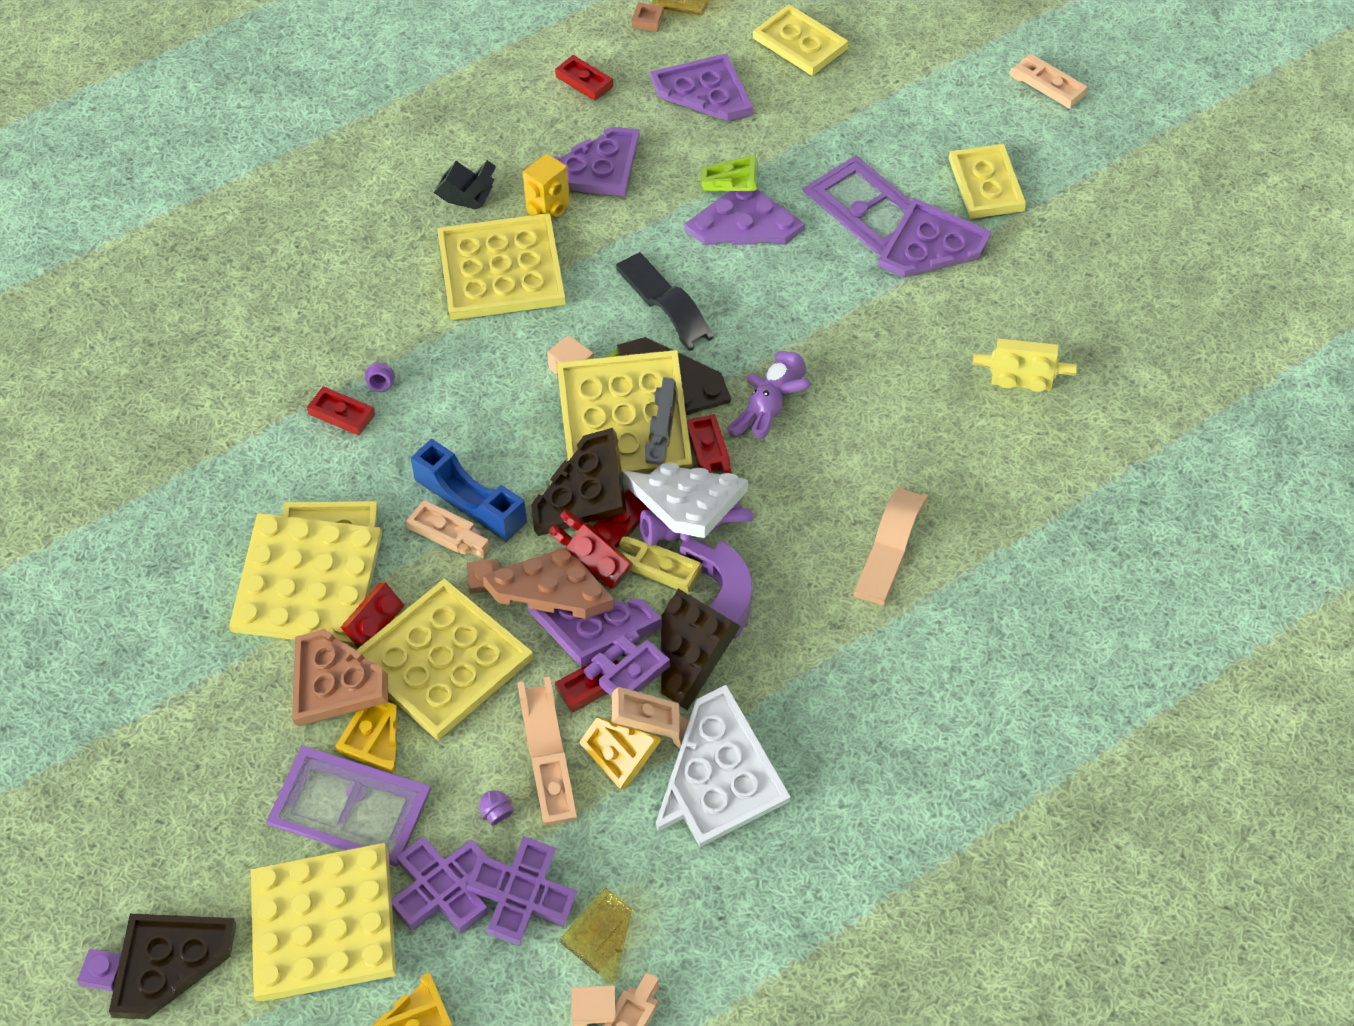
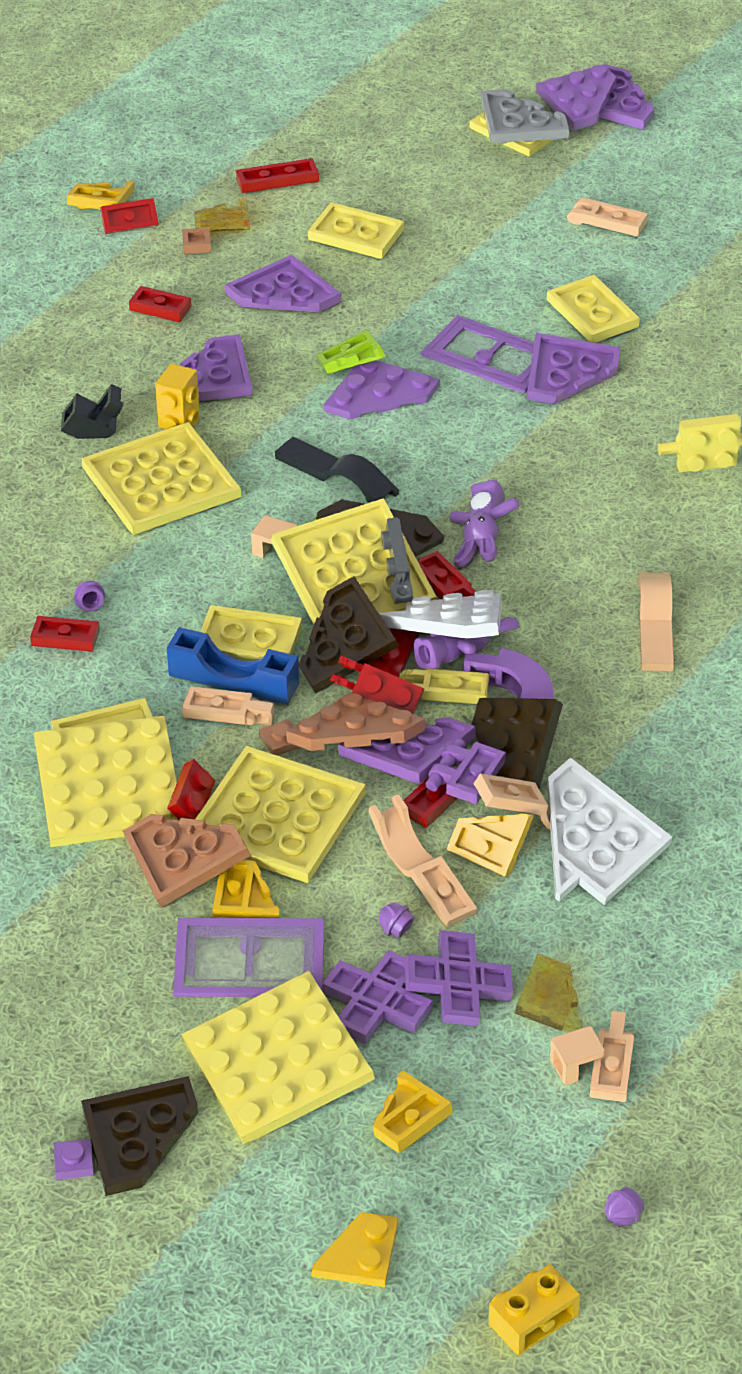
camera: 20 degrees left, 10 degrees down
none -> light yellow plate [200,605,302,661]

